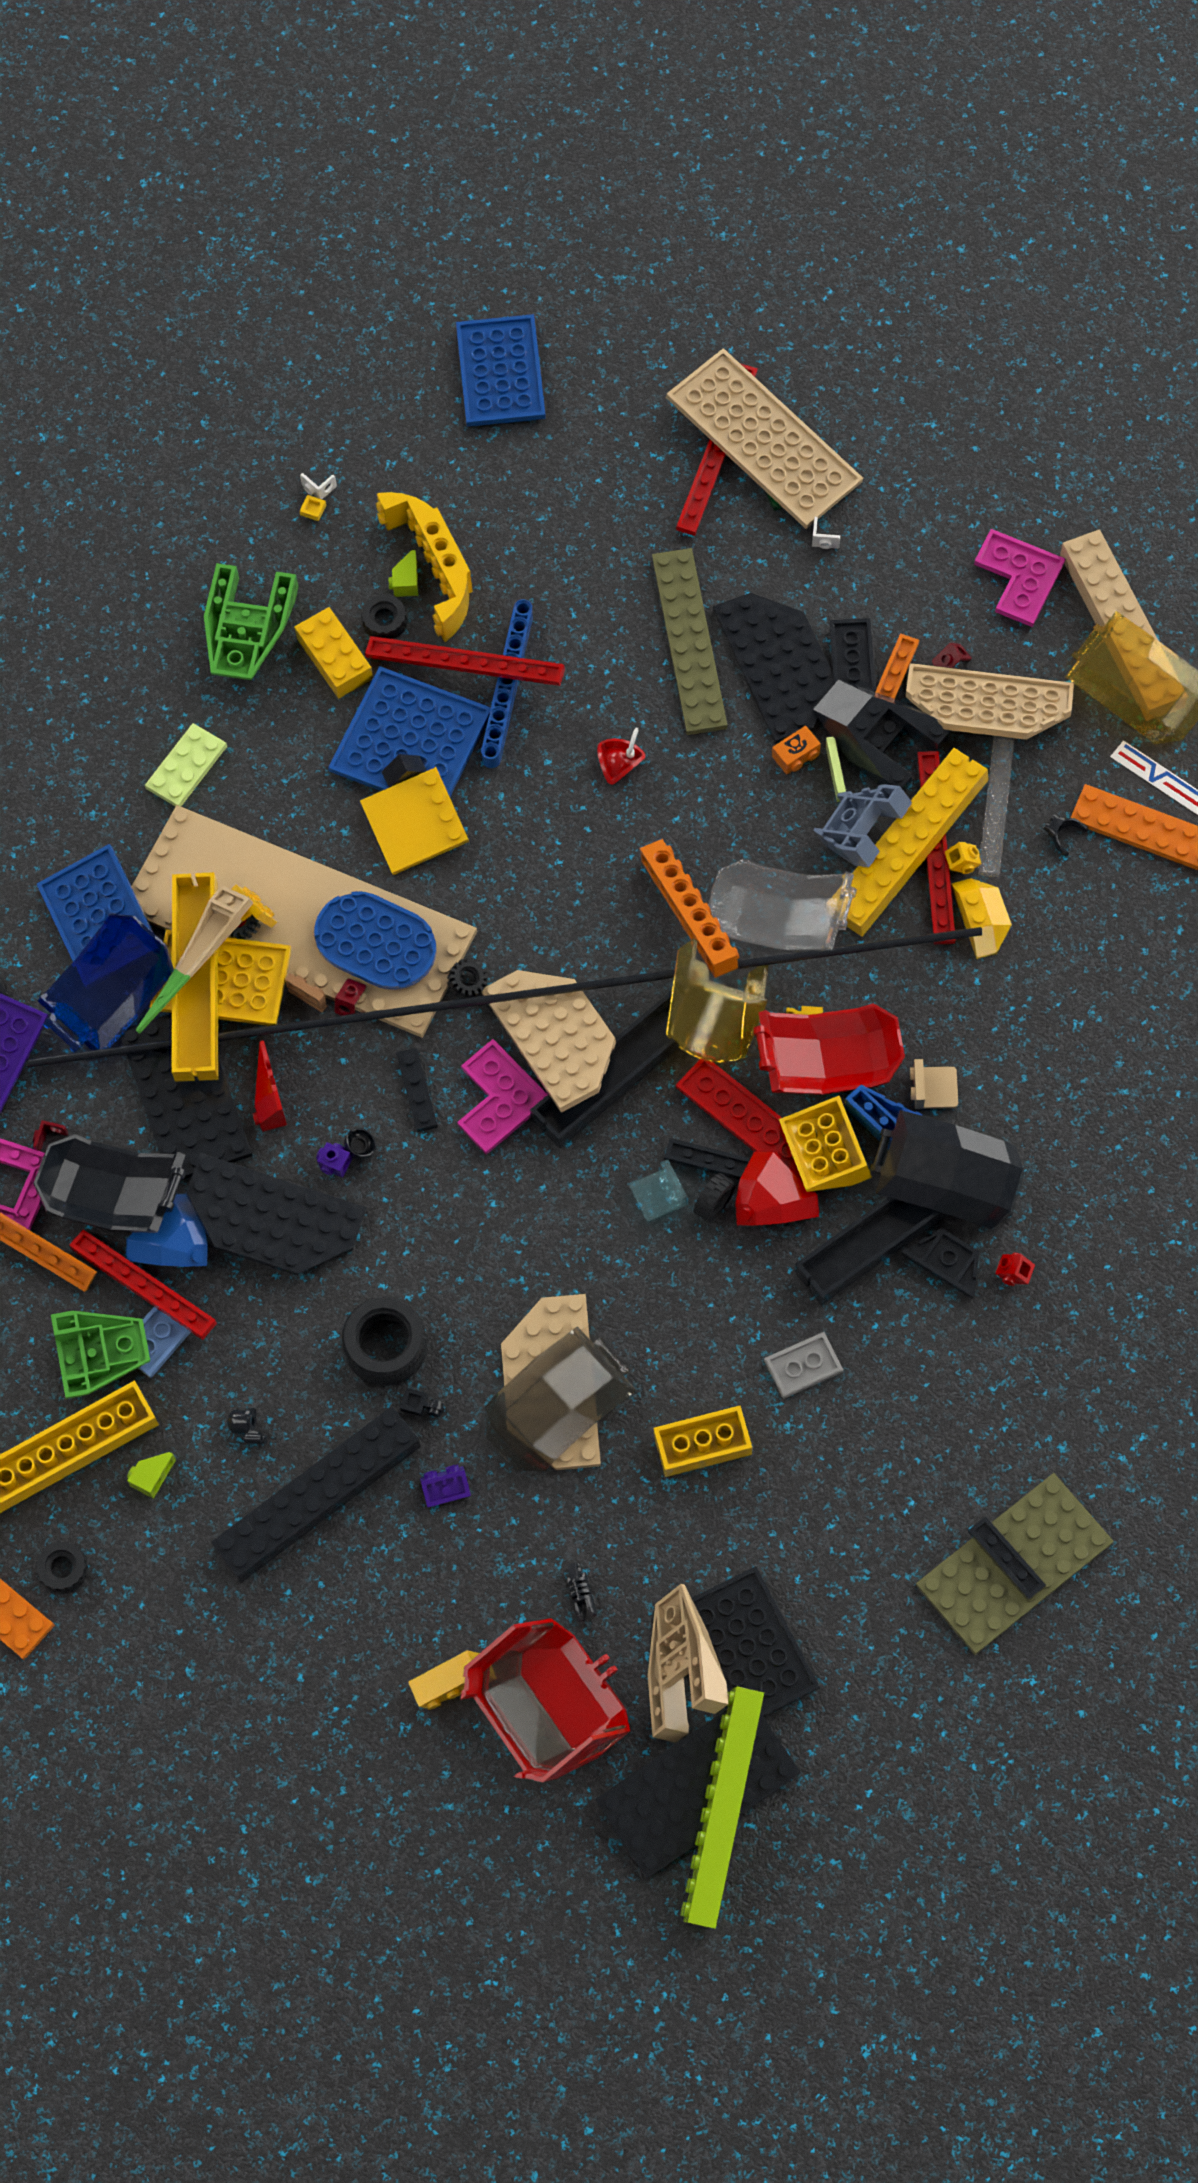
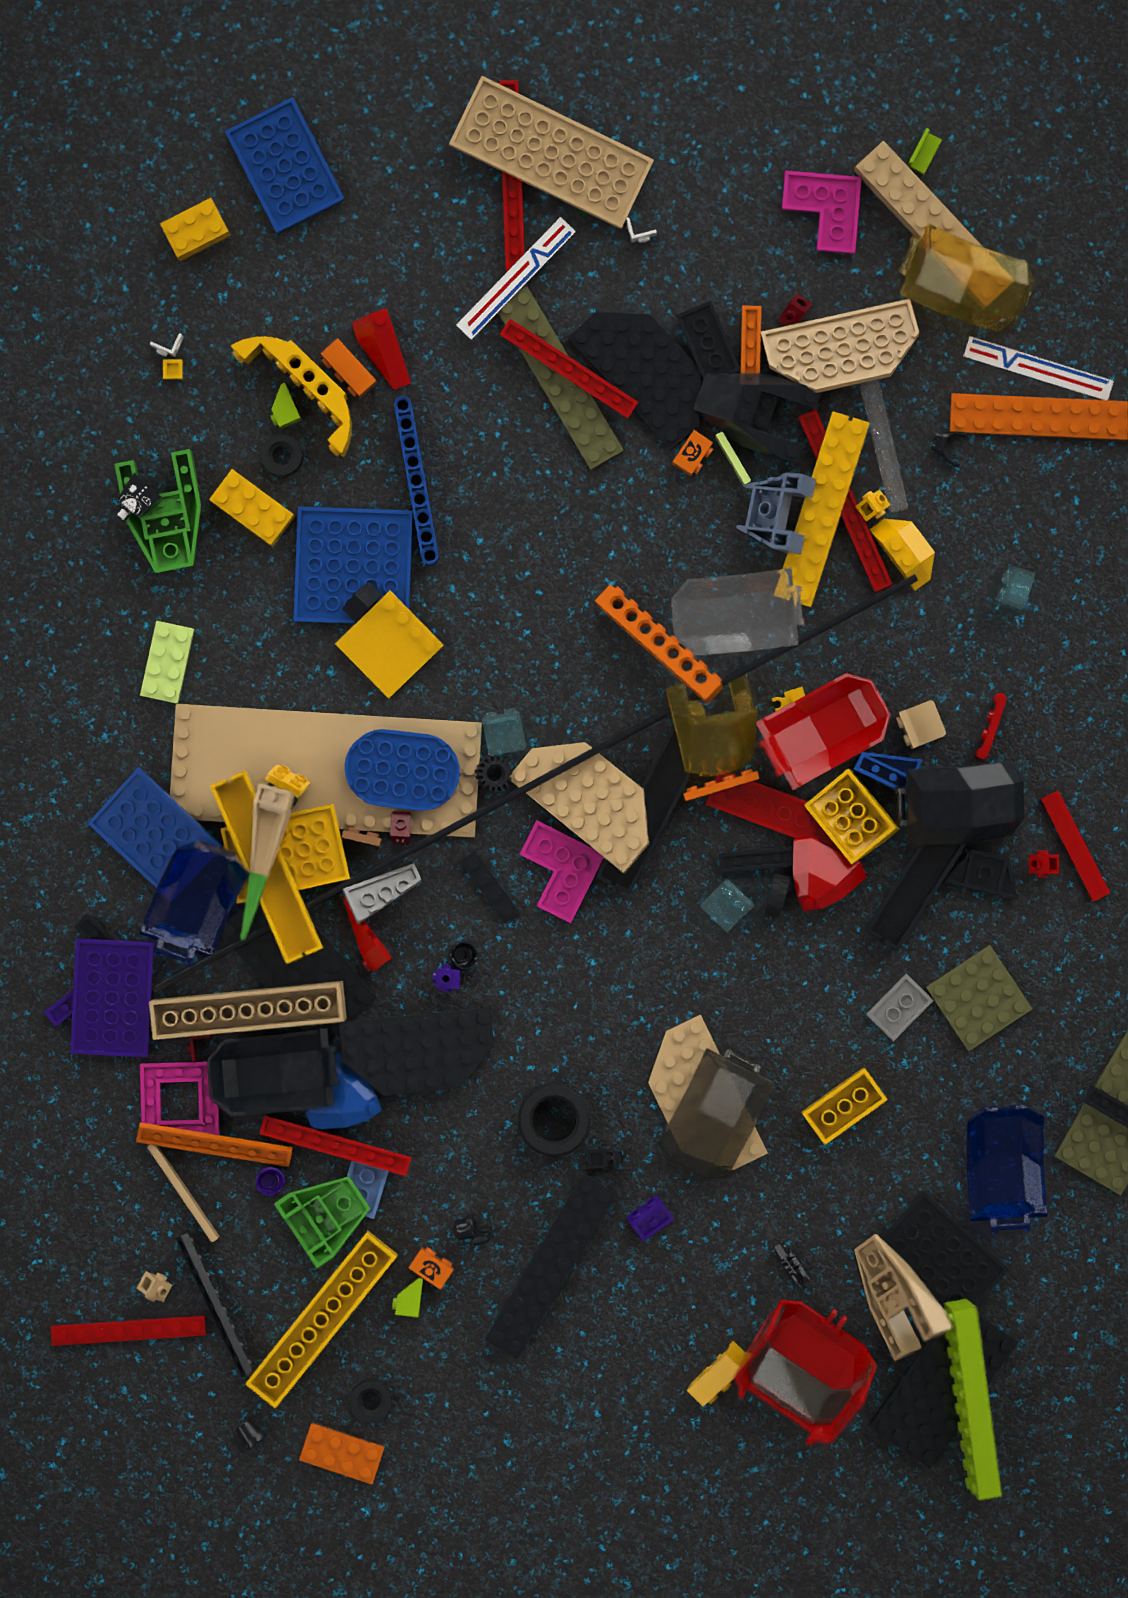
camera: 25 degrees left, 20 degrees up
red plate [365,636,565,686] -> none
red hat [597,728,646,785] -> none
none -> black torso [117,473,163,521]
none -> tan brick [149,981,347,1040]
none -> yellow brick [160,198,231,261]
none -> dark purple hair [255,1166,285,1196]
none -> orange brick [321,338,377,398]
none -> light grey wing [343,863,421,925]
none -> red wedge [352,308,411,390]
none -> orange brick [409,1247,454,1290]
none -> white sticker [457,217,576,339]
none -> clear light blue bracket [482,708,526,756]
none -> red plate [499,319,638,419]
none -> orange plate [683,769,759,801]
none -> lime panel [907,128,942,175]
none -> olive plate [926,945,1032,1051]
none -> clear blue windscreen [966,1104,1048,1233]
none -> red plate [975,693,1007,760]
none -> clear light blue brick [996,566,1036,613]
none -> red tile [1040,790,1110,902]

